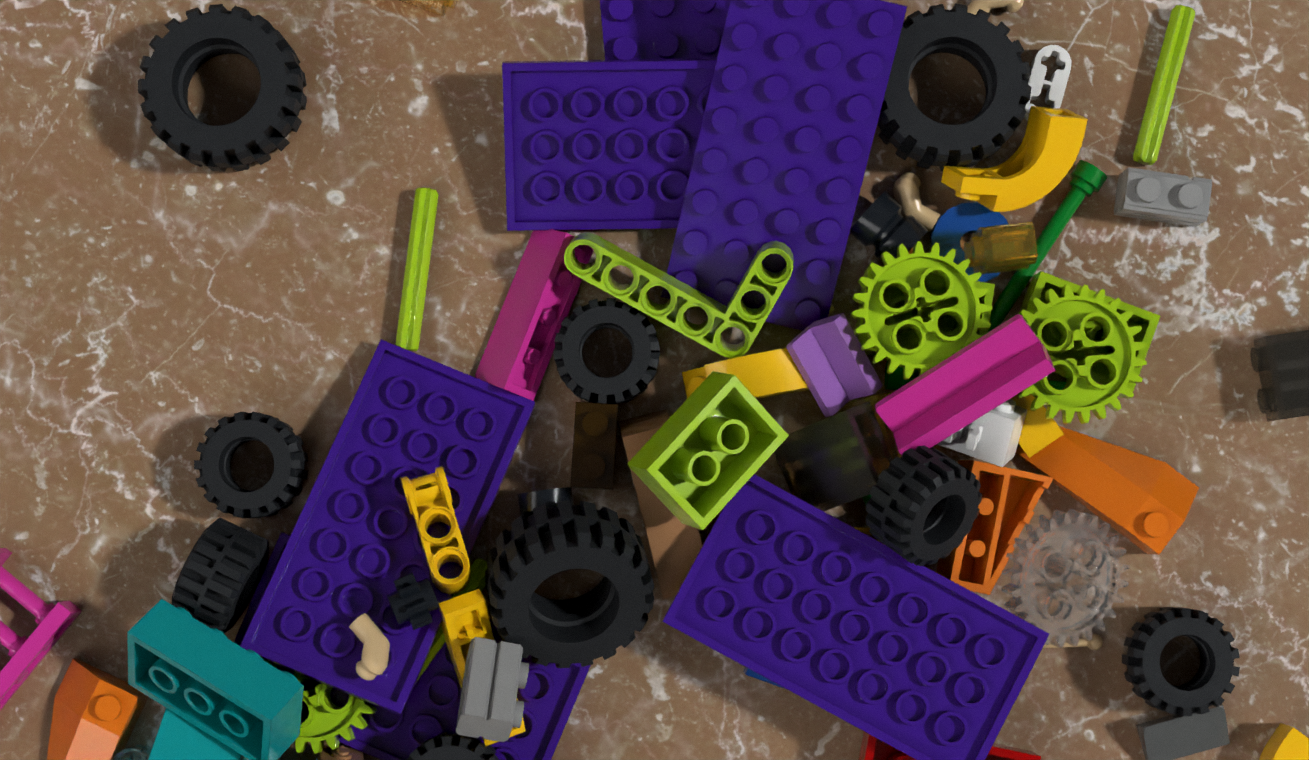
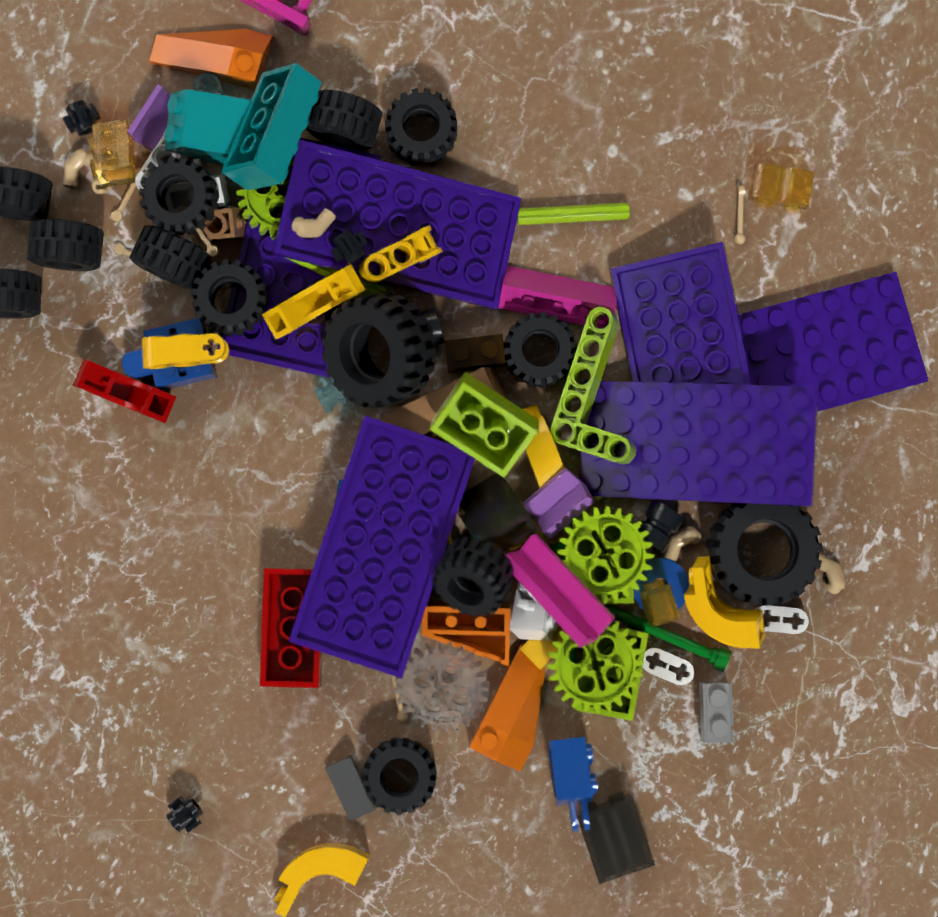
camera: 75 degrees right, 0 degrees up
black tyre [138,4,307,172] -> none
light grey brick [456,637,529,742] -> none
lime axle [1133,5,1196,165] -> none
none -> clear light blue wheel [313,378,347,414]
none -> blue brick [548,737,598,832]
none -> white beam [642,647,694,685]
none -> tan hinge [734,185,746,244]

